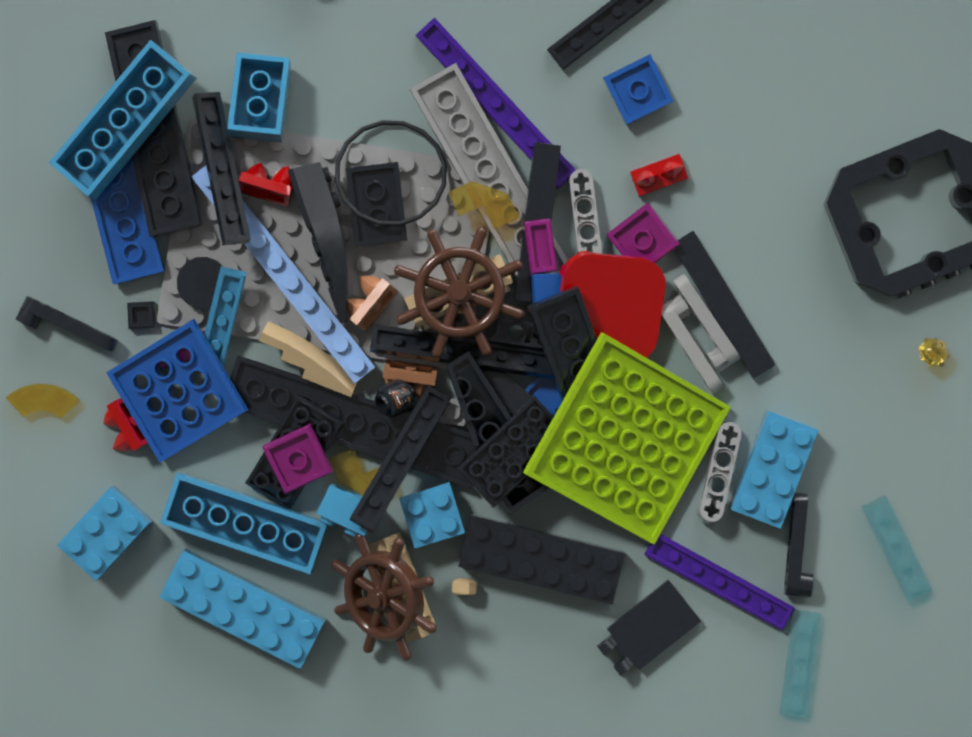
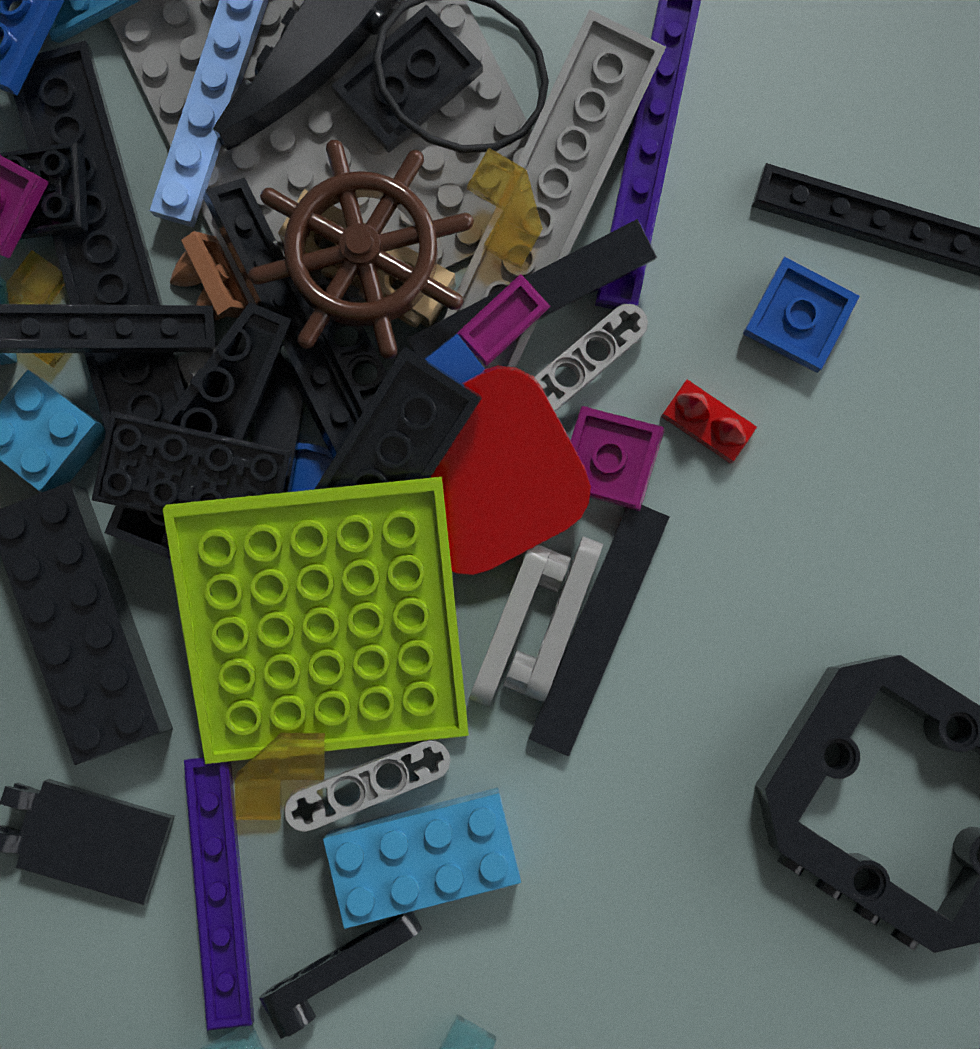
camera: 55 degrees right, 5 degrees down
tan slope [259,321,358,397] -> none
nougat tile [347,276,399,332] -> none
black head [374,379,415,418] -> none
clear yellow piece [918,338,949,367] -> none
none -> clear yellow tile [235,733,325,820]

